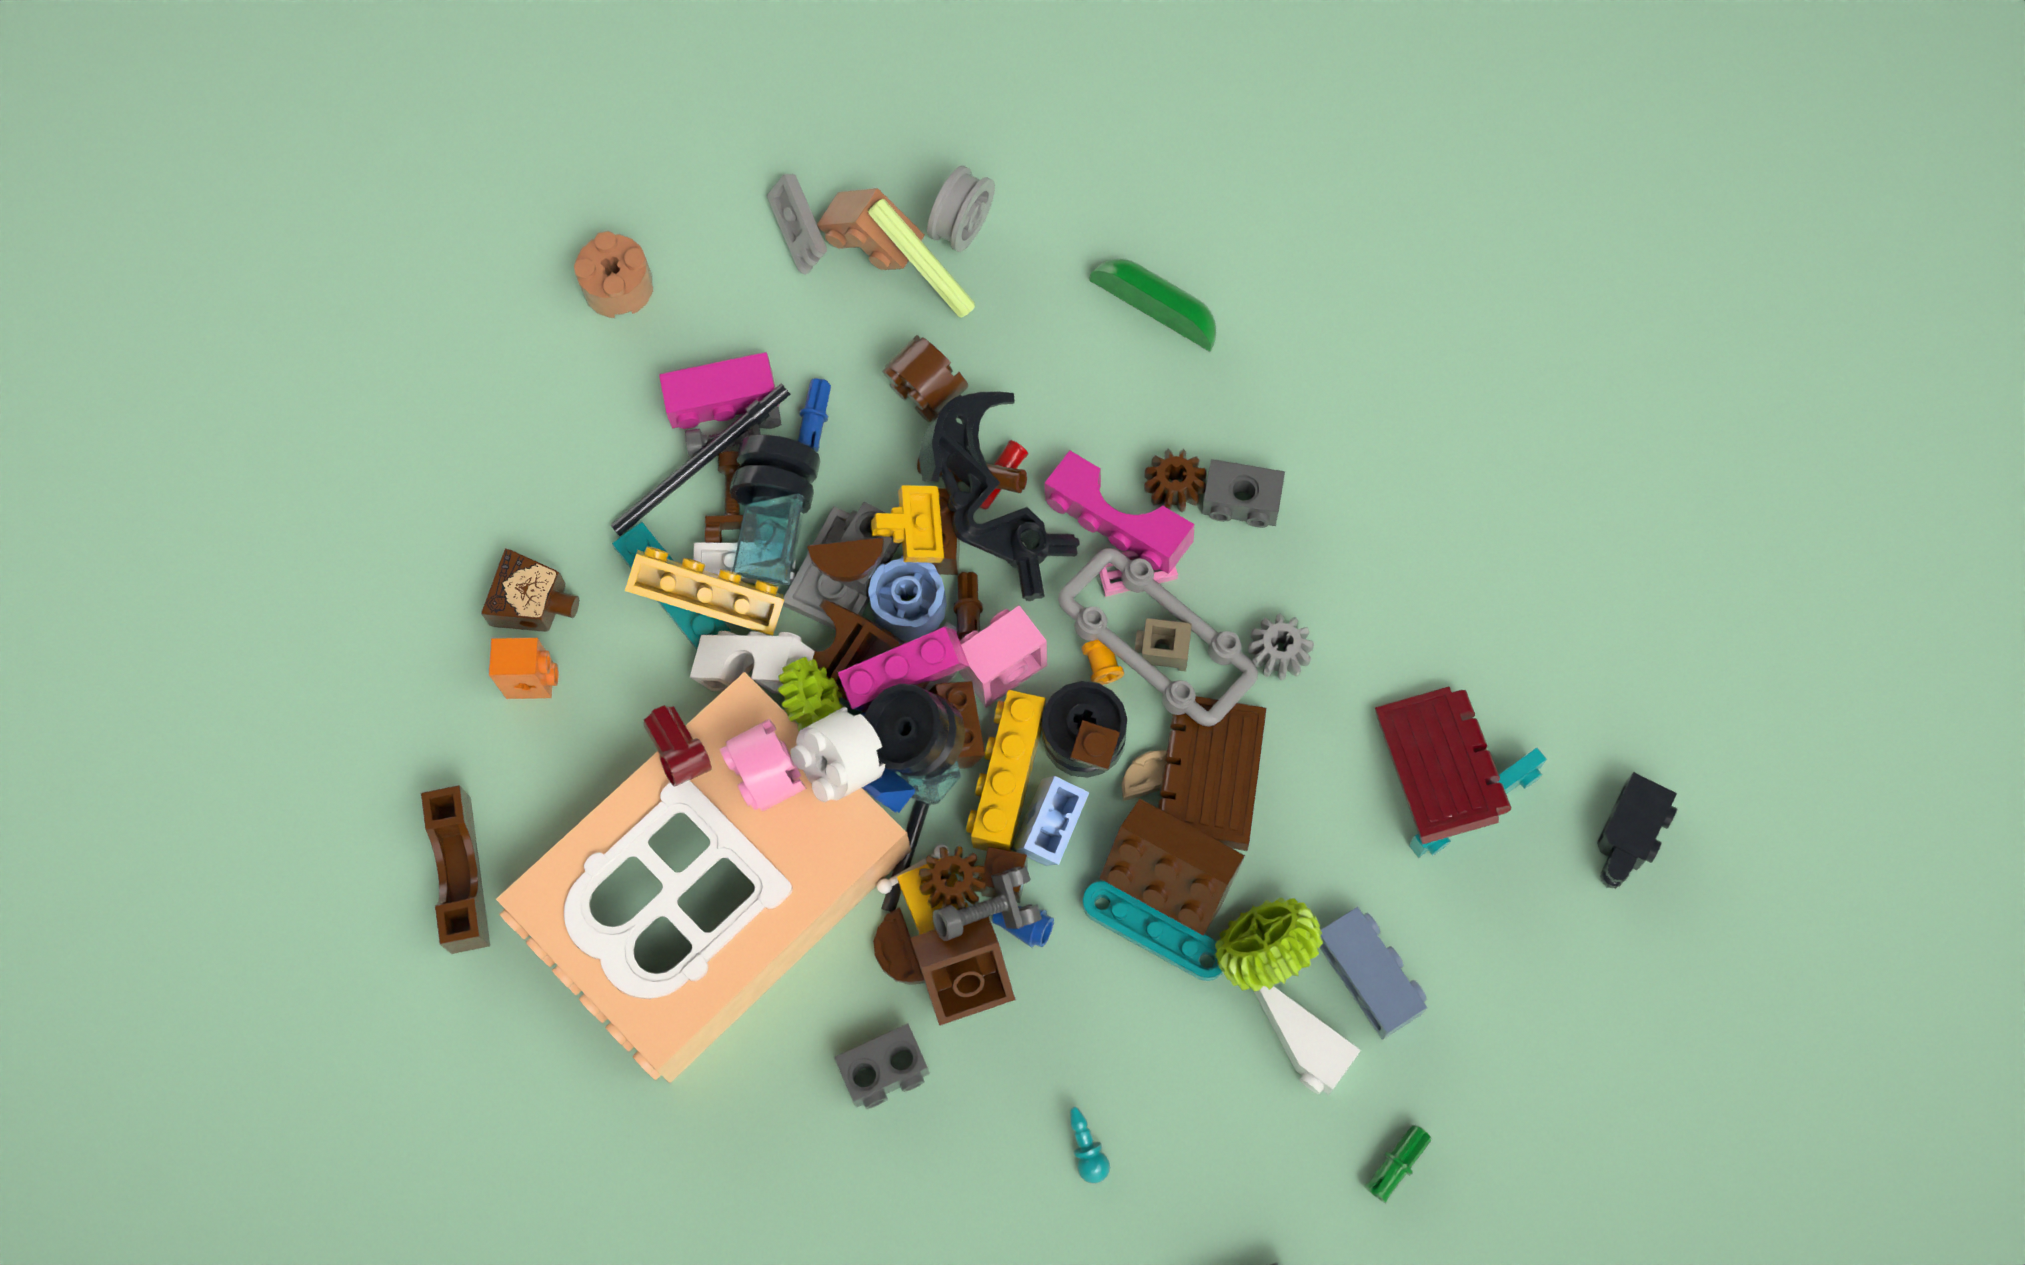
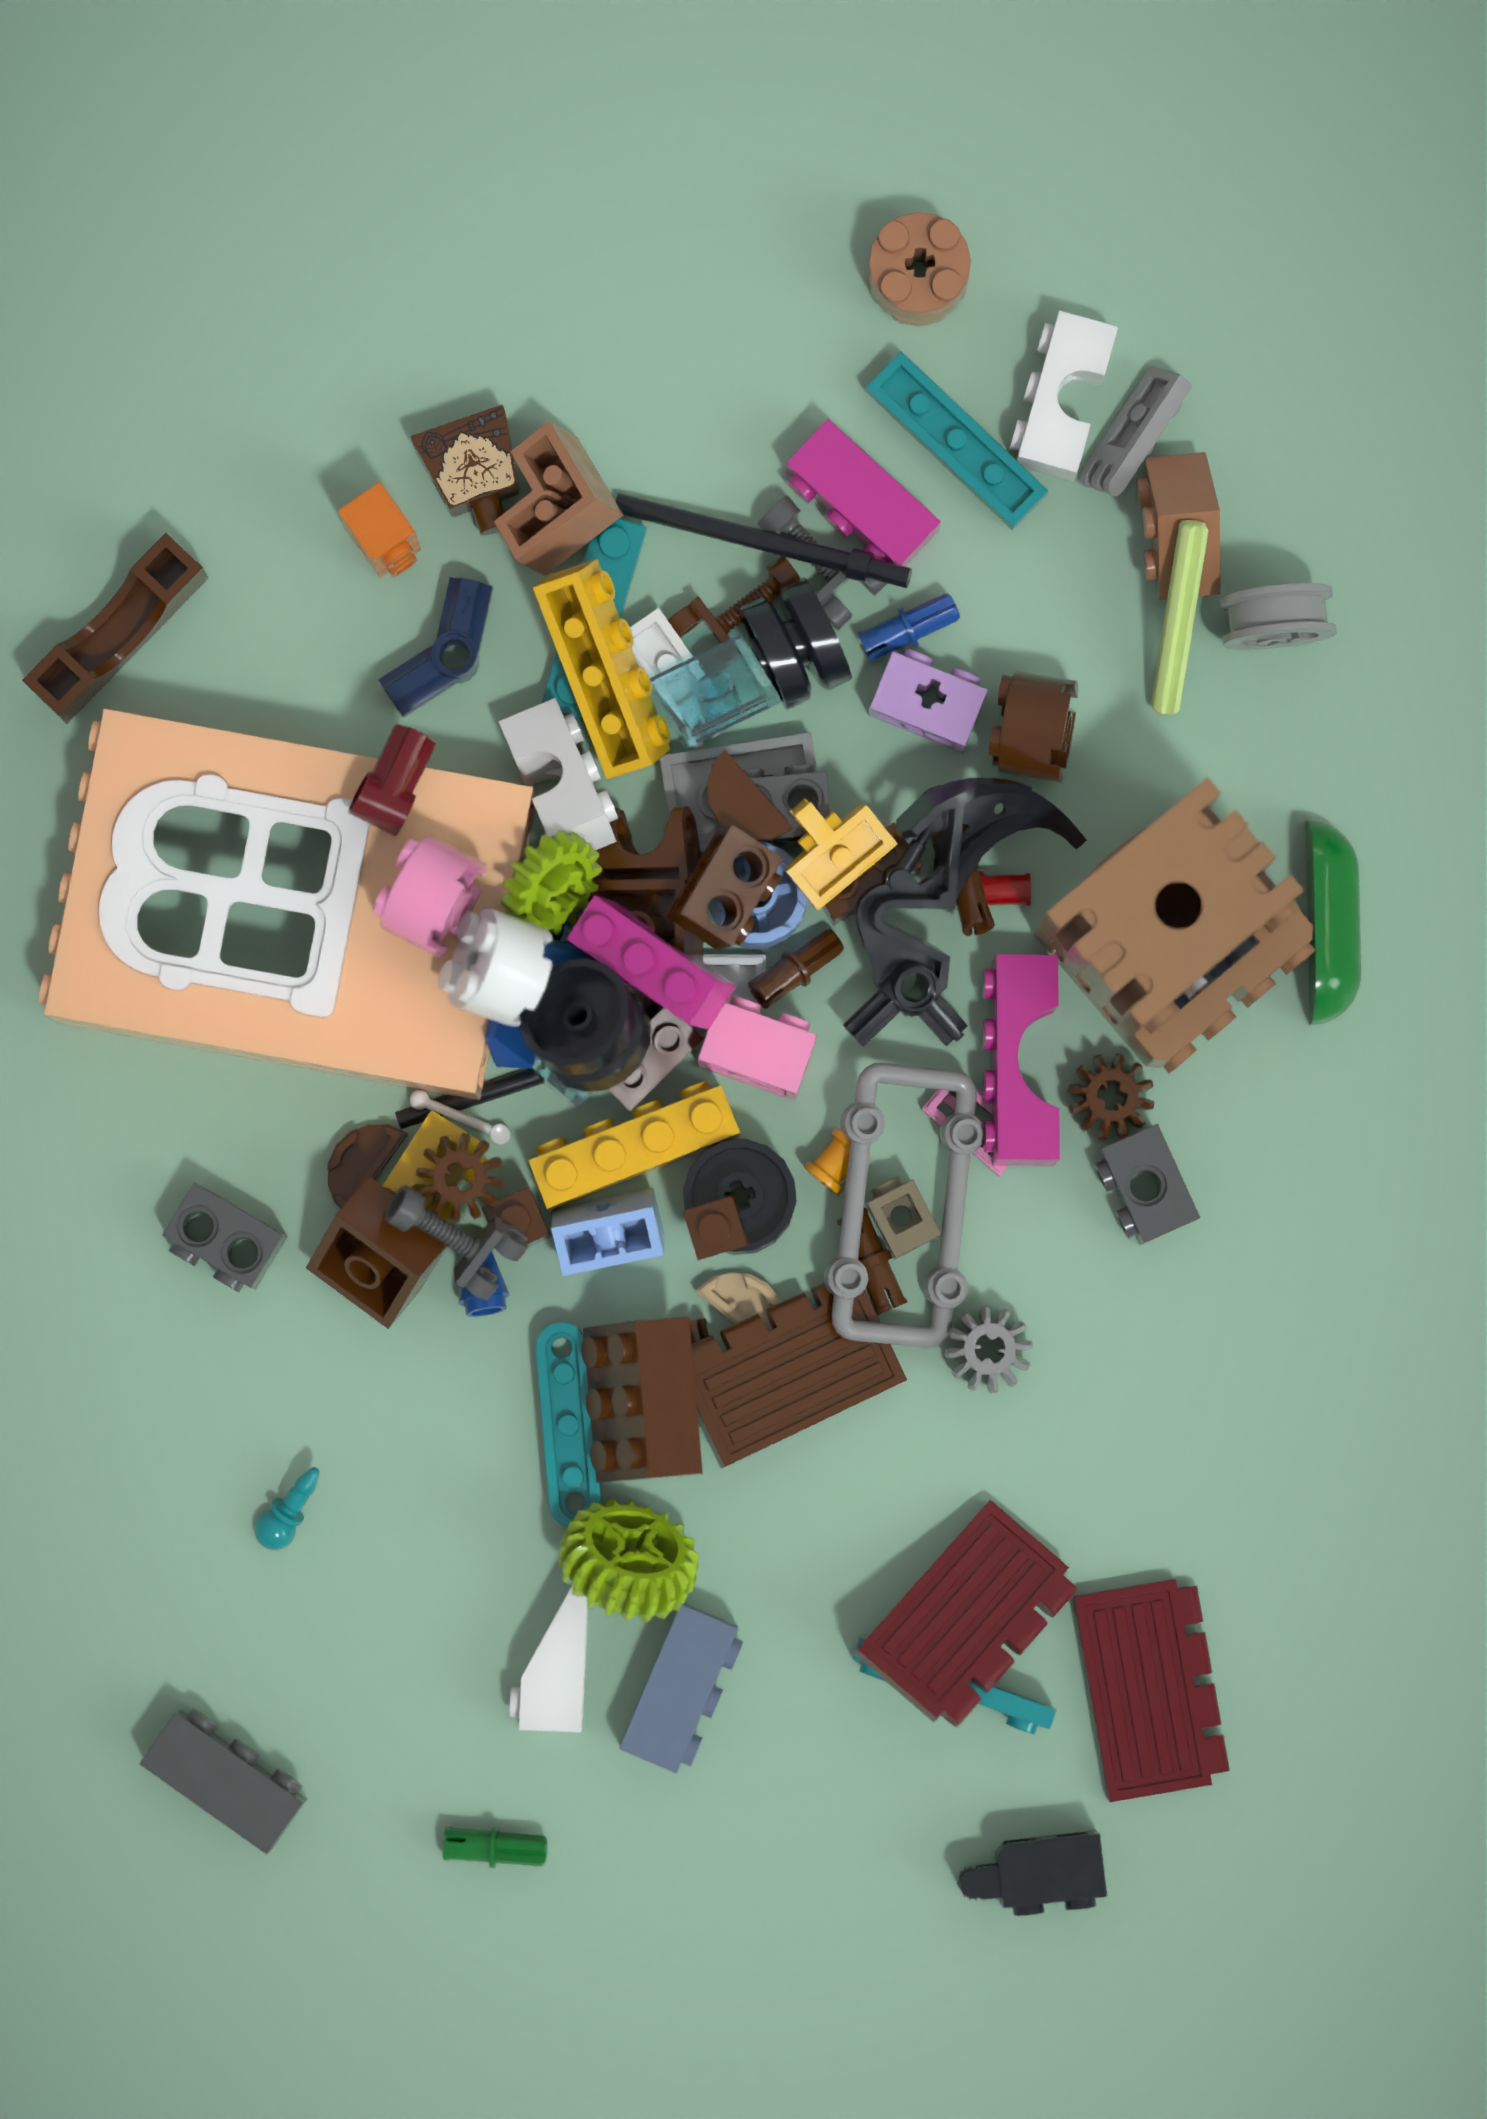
camera: 50 degrees right, 15 degrees up
none -> dark blue piece [378,577,493,718]
none -> nougat brick [493,421,623,576]
none -> reddish brown brick [666,825,783,951]
none -> reddish brown pin [837,1208,908,1315]
none -> teal plate [865,351,1048,530]
none -> lavender brick [868,649,988,753]
none -> white arch [1010,310,1118,482]
none -> medium nougat piece [1034,777,1316,1074]
none -> dark red hinge [1073,1579,1230,1803]

